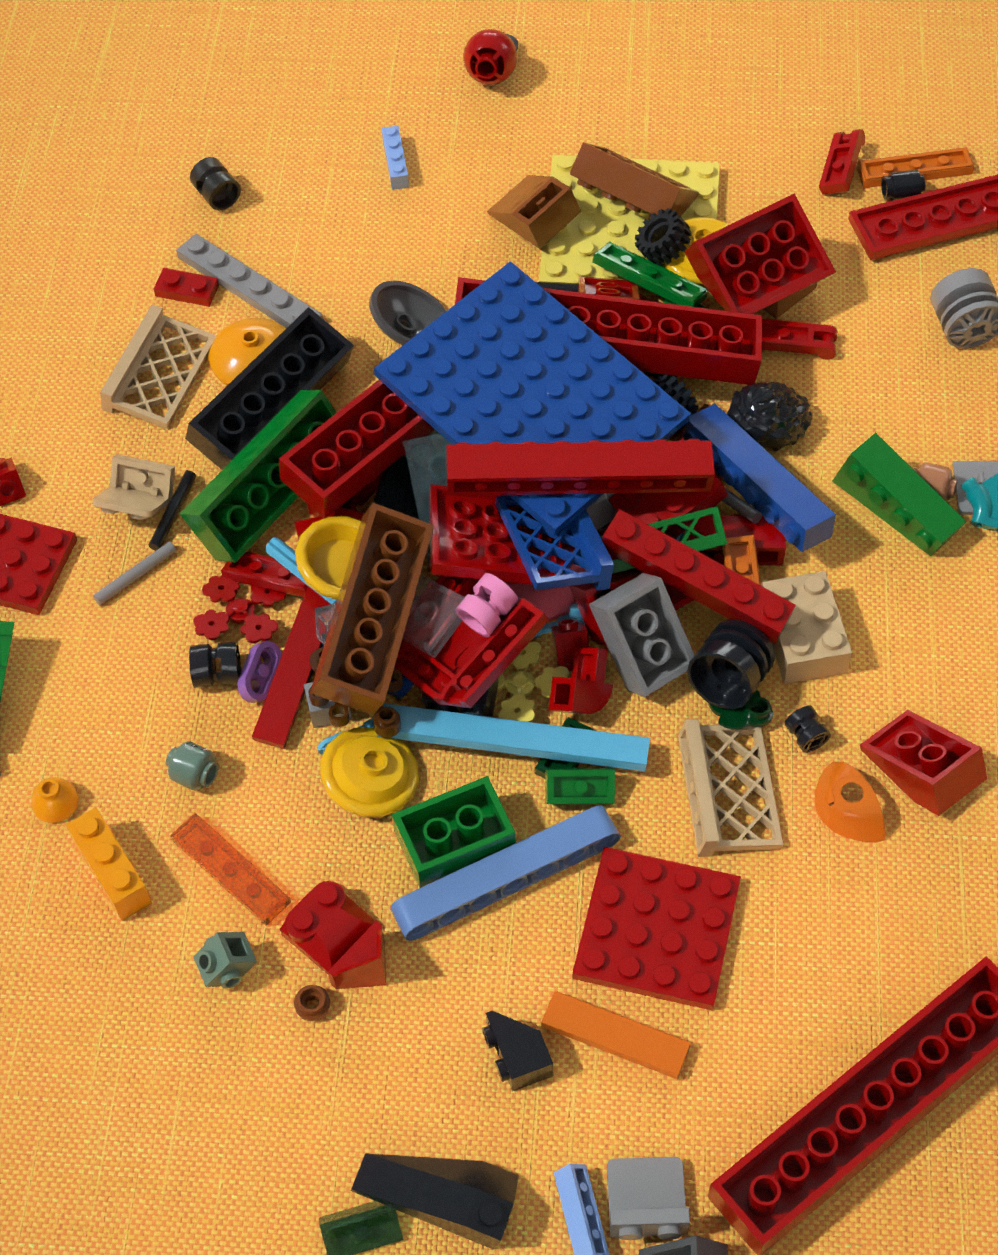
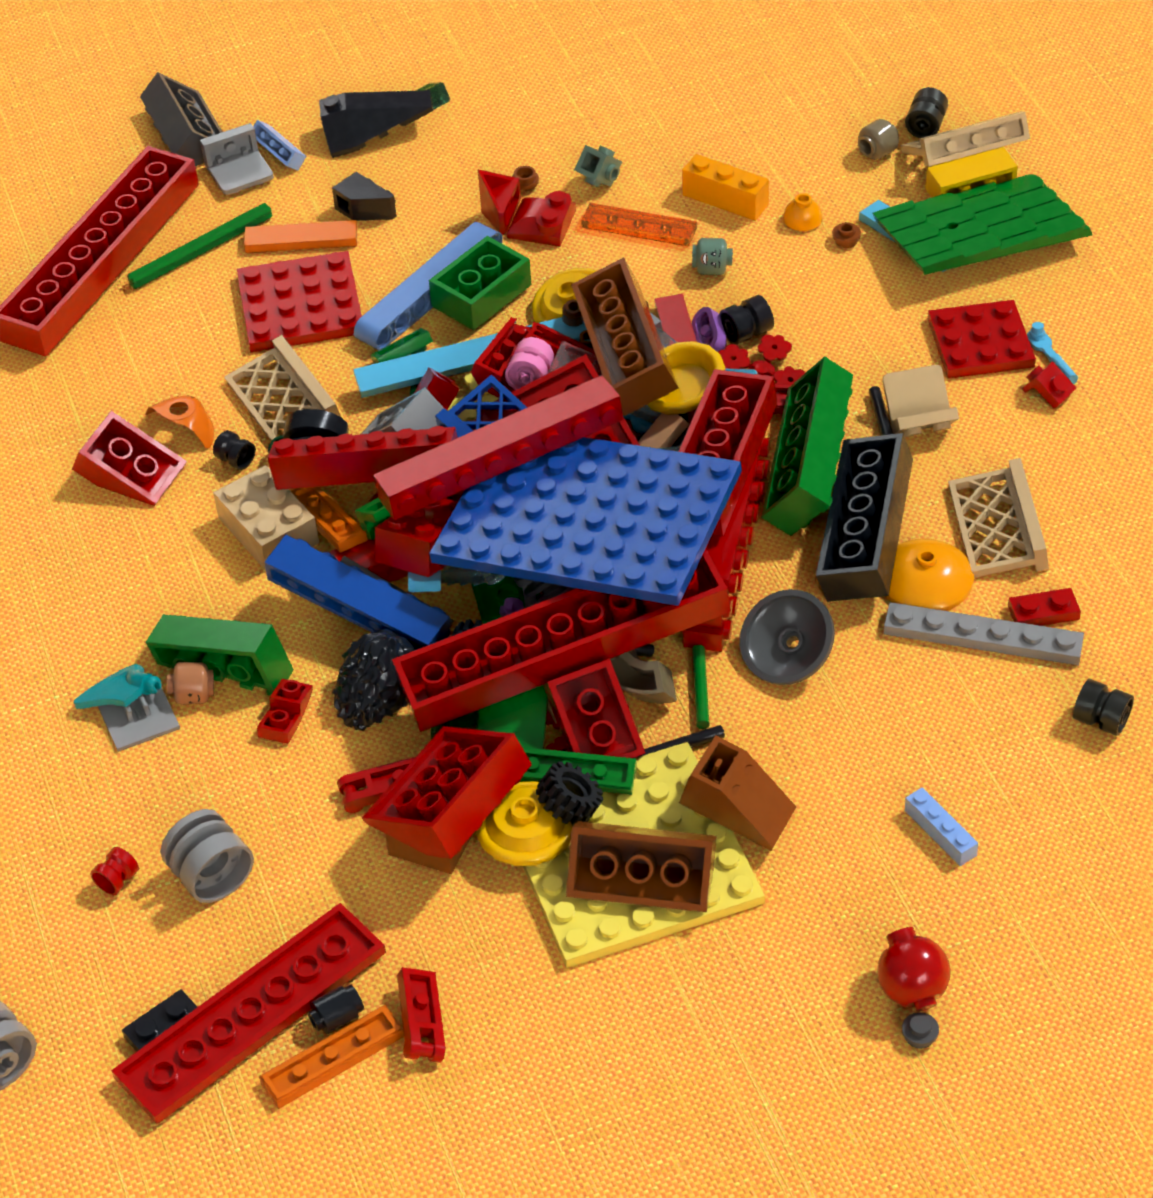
camera: 155 degrees right, 10 degrees down
light grey bar [93,541,177,605] -> none
none -> green axle [127,203,272,289]
none -> red slope [257,679,313,744]
none -> dark orange plate [832,222,861,248]

